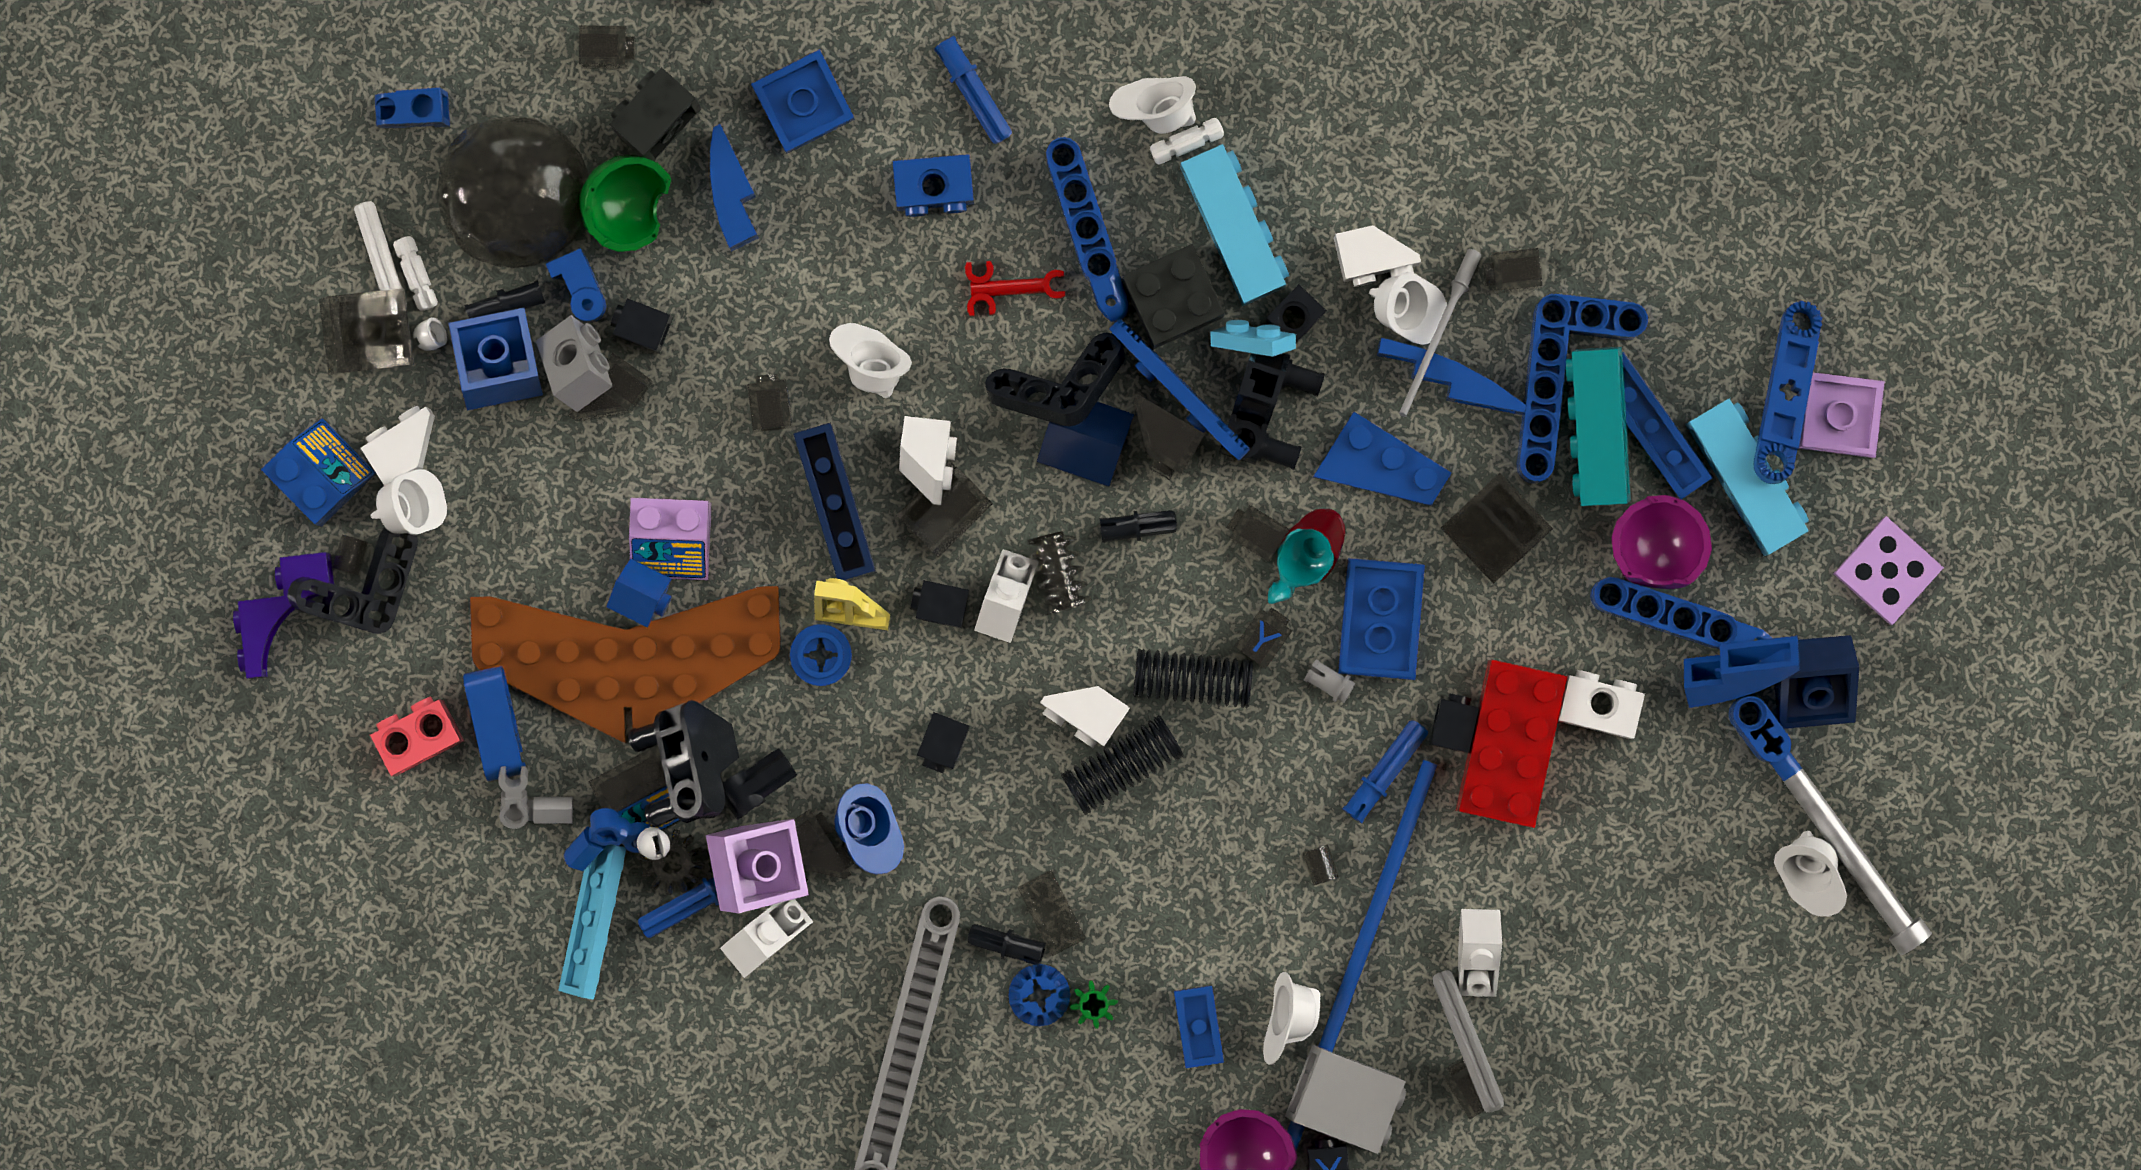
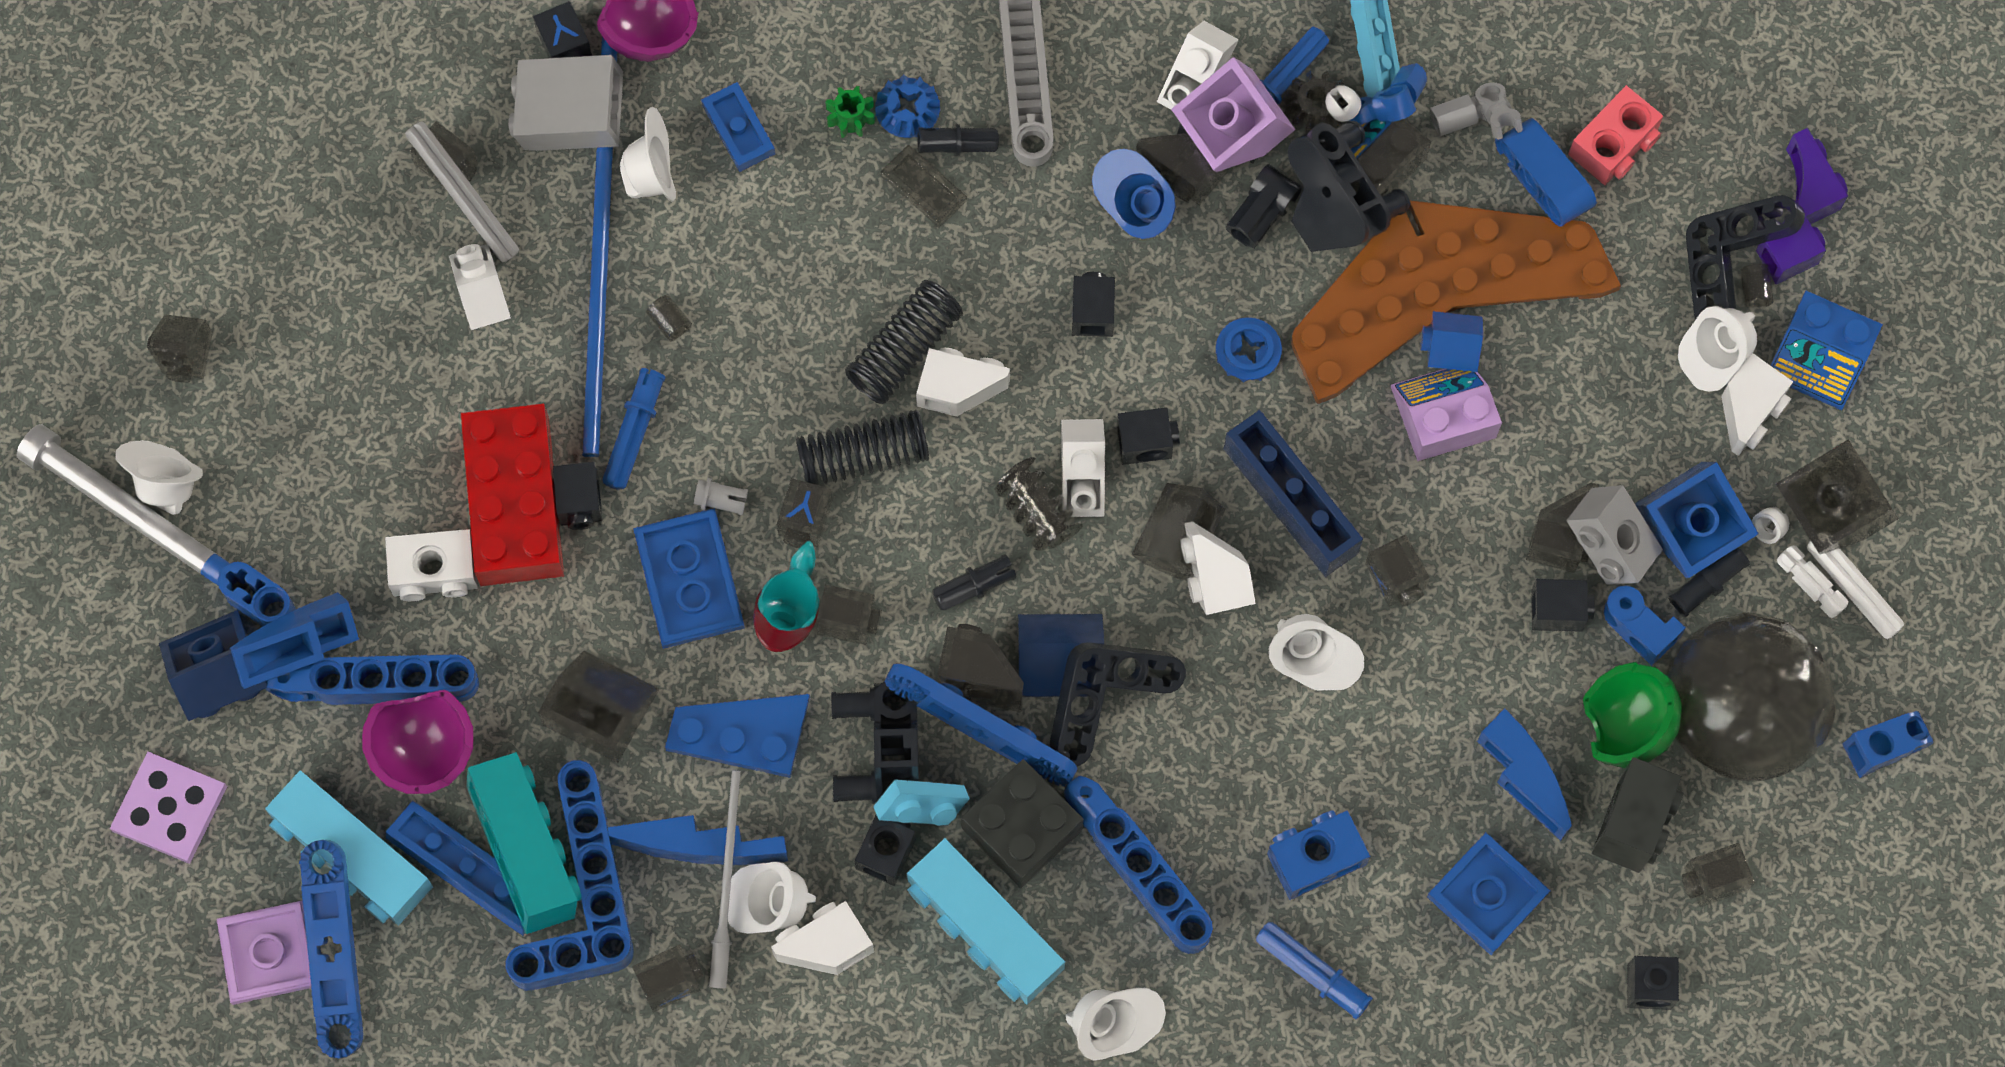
camera: 160 degrees right, 15 degrees down
light yellow wing [814,578,890,631] -> none
red bar [965,261,1065,317] -> none
white axle [1150,118,1224,164] -> none
none -> clear smoke slope [147,314,213,383]

